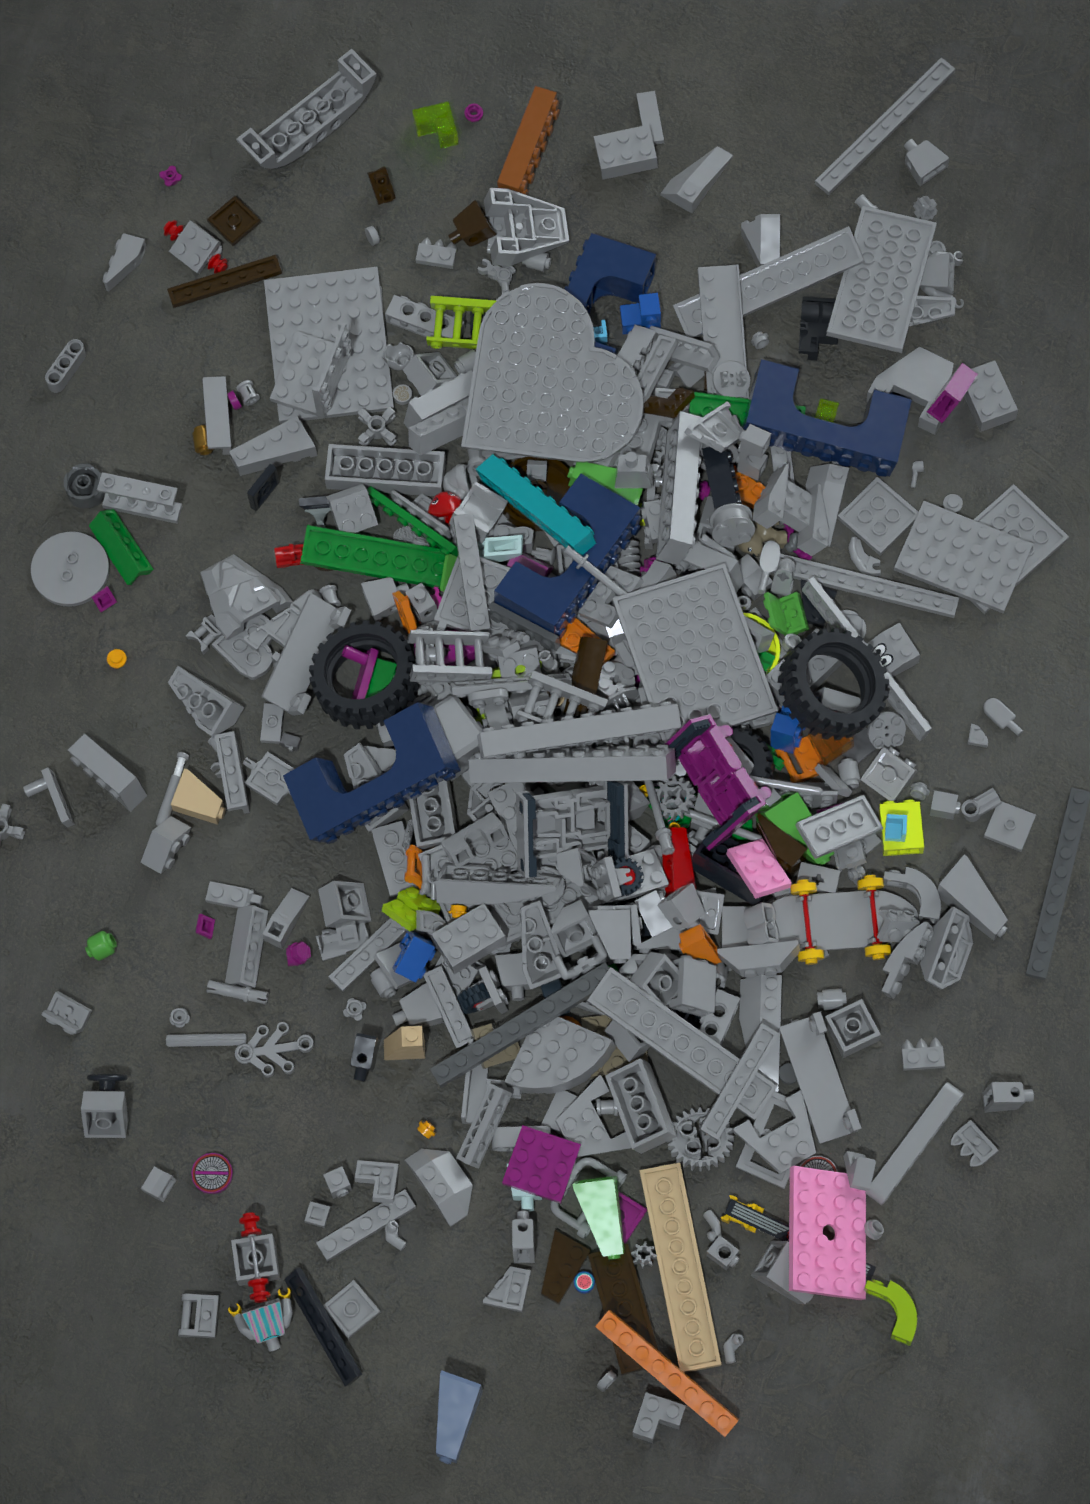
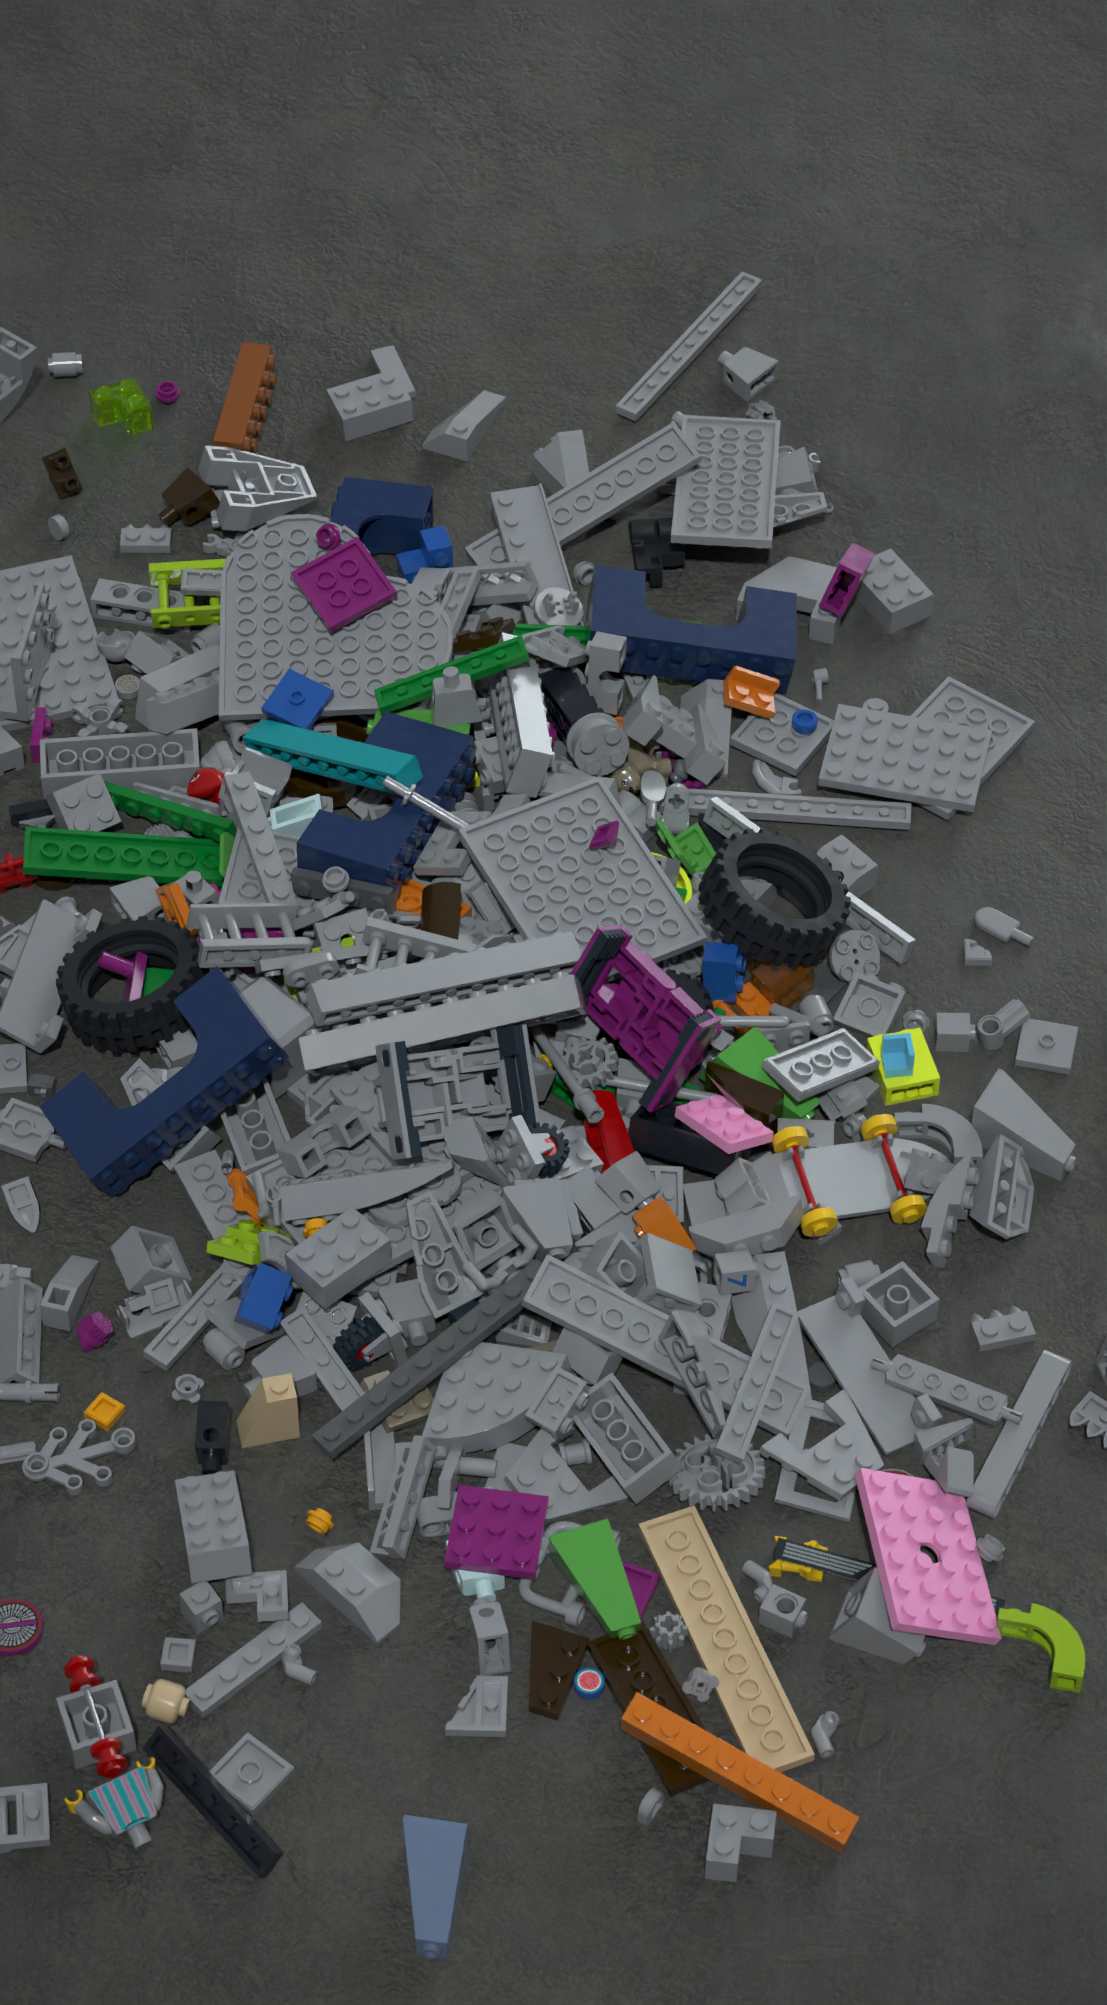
camera: 15 degrees left, 20 degrees down
none -> light grey plate [1,1176,39,1233]
none -> magenta plate [30,707,52,763]
none -> light grey brick [48,352,83,378]
none -> light orange tile [83,1392,126,1432]
none -> tan head [142,1679,190,1724]
none -> light grey brick [175,1470,252,1584]
none -> light grey plate [181,569,222,596]
none -> blue plate [261,669,334,730]
none -> magenta plate [291,537,397,633]
none -> magenta plate [316,524,340,550]
none -> light grey plate [322,866,350,893]
none -> green plate [374,635,530,715]
none -> light grey piece [437,1446,498,1508]
none -> light grey bracket [525,1366,590,1441]
none -> magenta slope [589,820,619,850]
none -> light grey wedge [659,1310,726,1438]
none -> light grey plate [682,1667,719,1702]
none -> light grey brick [713,1250,759,1295]
none -> orange bracket [723,666,780,719]
none -> blue tile [791,709,818,735]
none -> light grey plate [871,1354,1023,1426]
none -> light grey slope [913,1418,974,1465]

